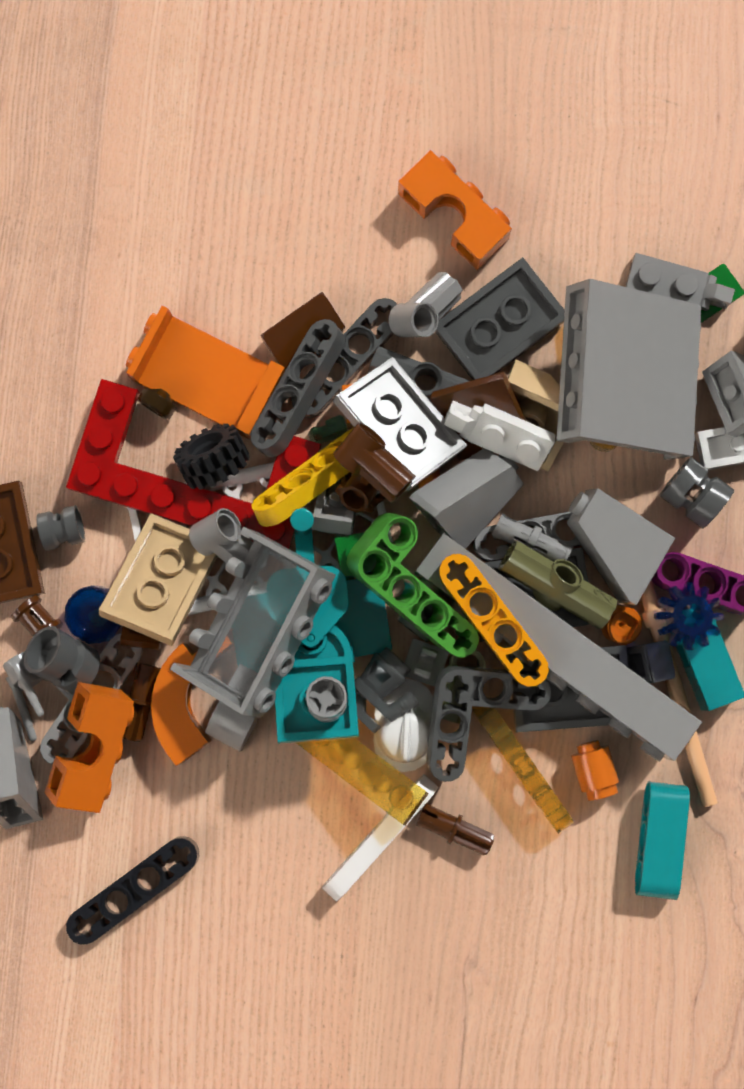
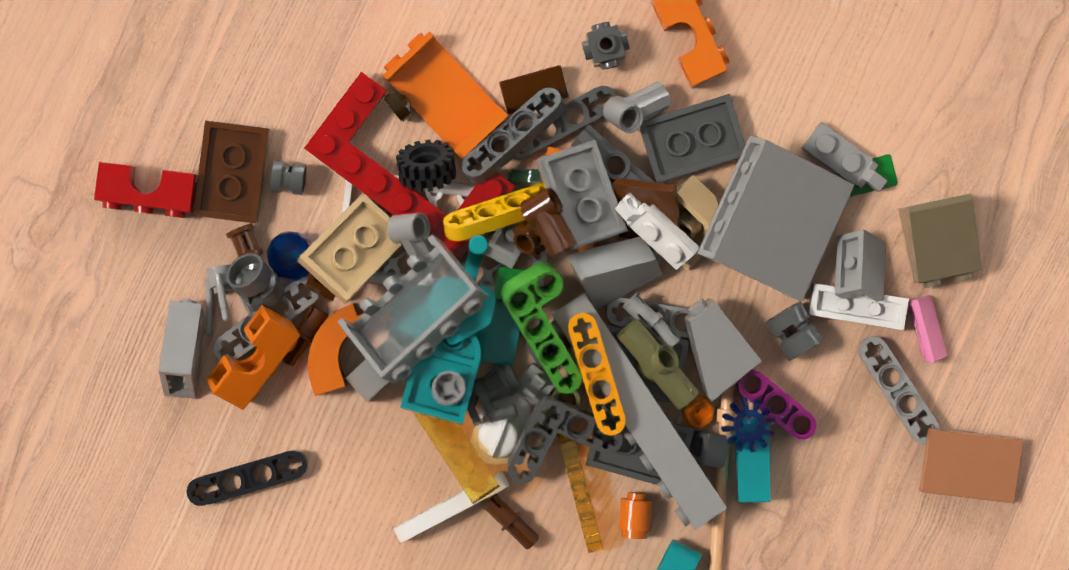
camera: 20 degrees right, 5 degrees up
none -> dark grey brick [582,22,630,70]

